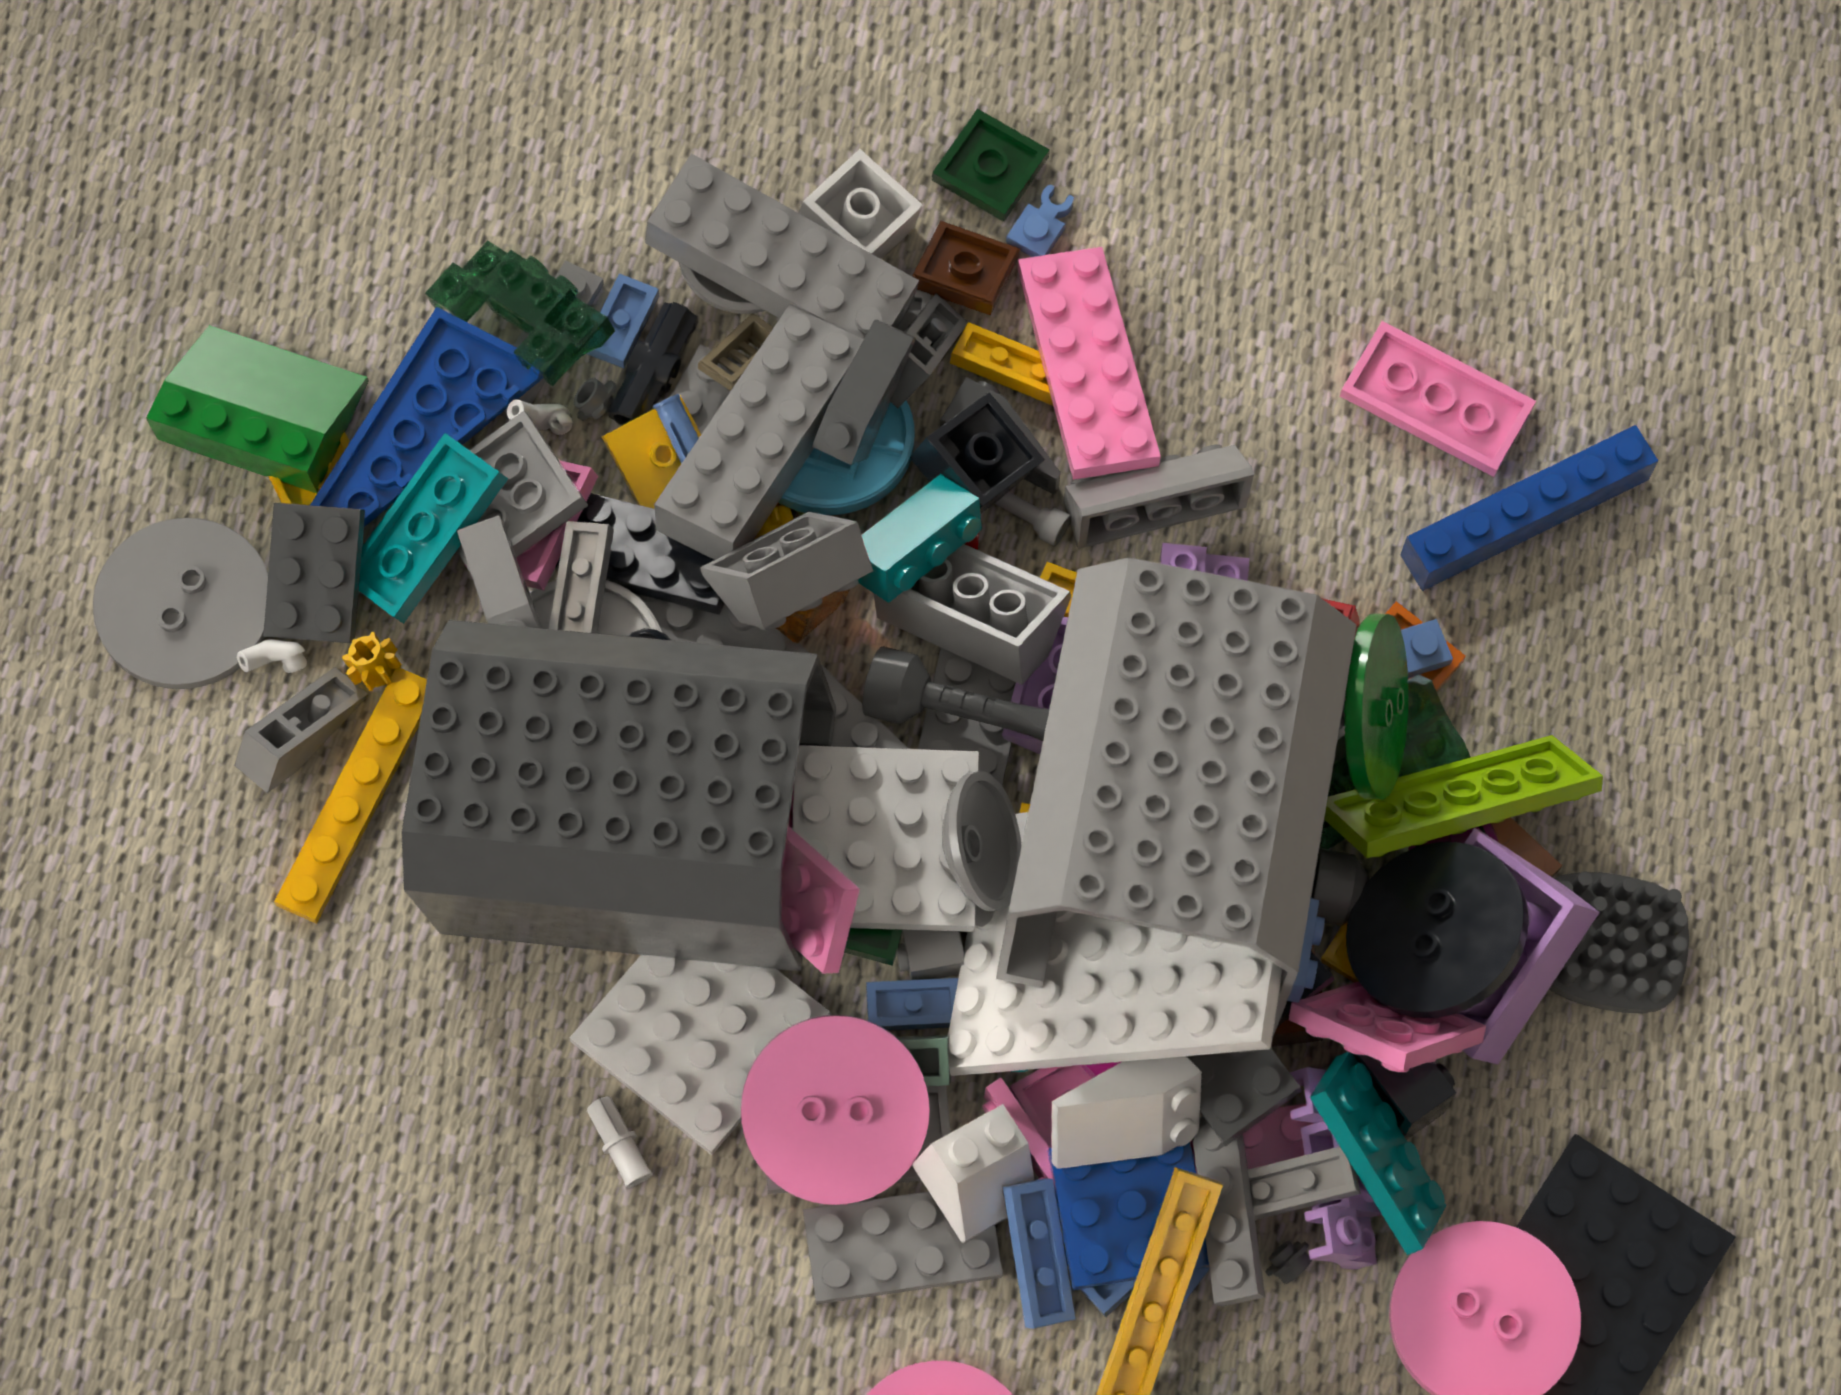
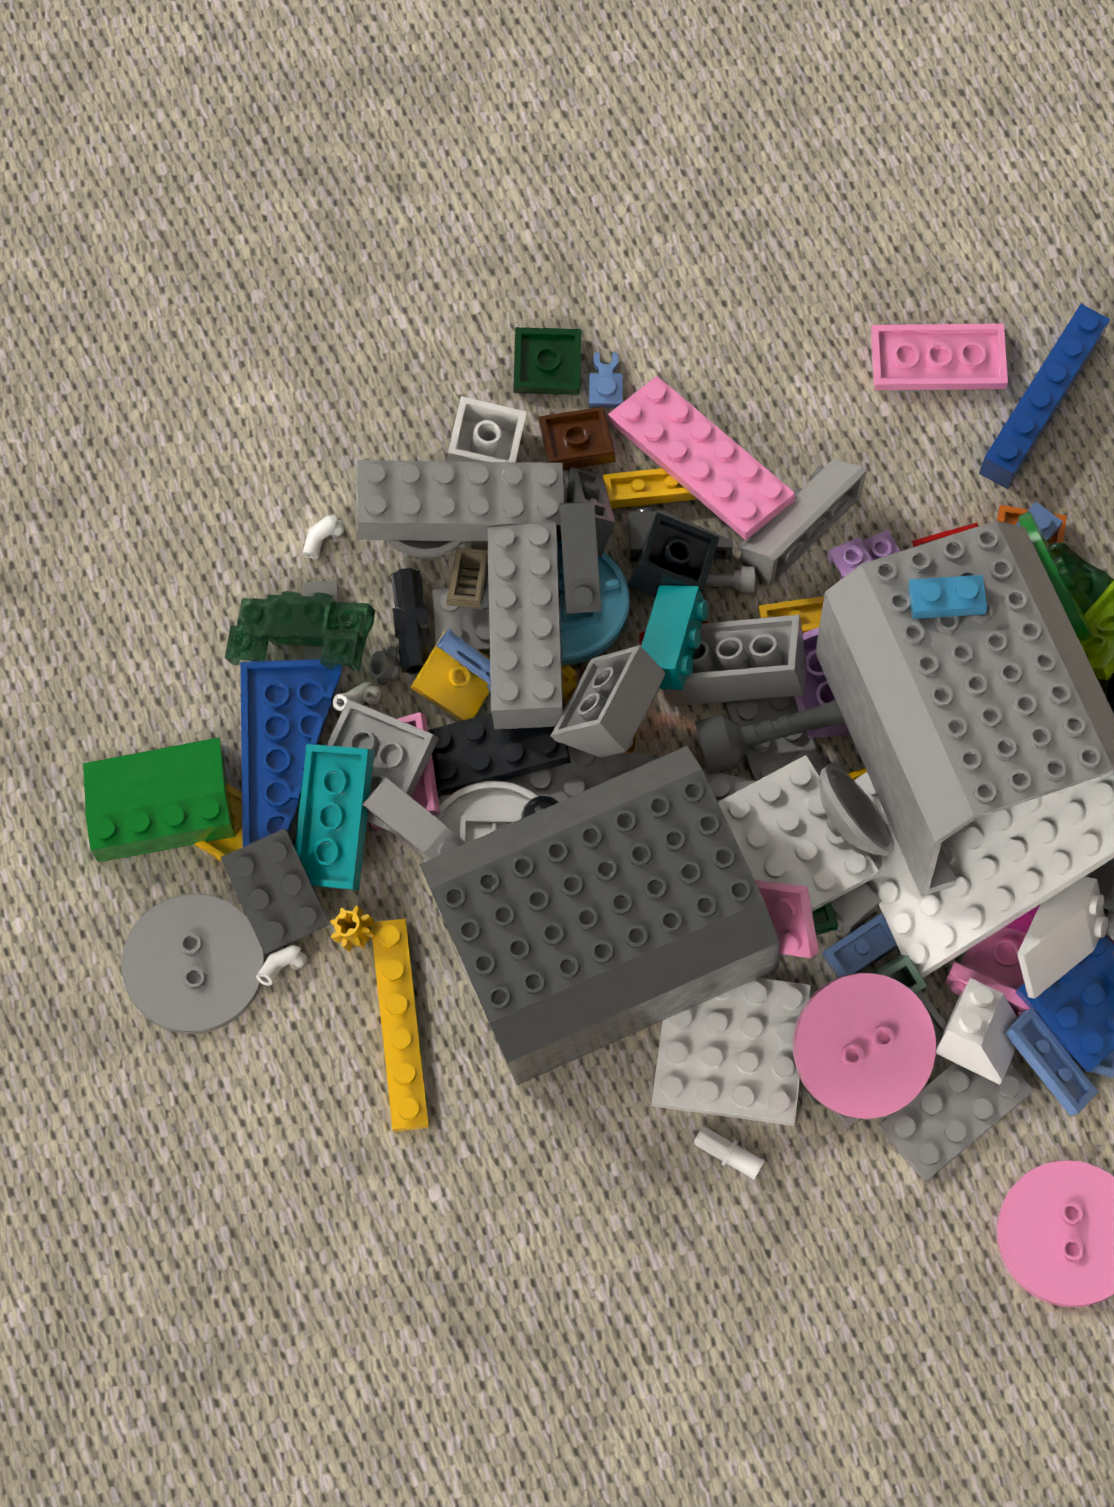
camera: 30 degrees left, 0 degrees up
light grey slope [234,667,368,793] -> none
light grey plate [549,521,614,634] -> none
medium blue plate [584,273,659,368] -> none
none -> white arm [302,515,345,559]
none -> dark azure plate [908,575,987,619]

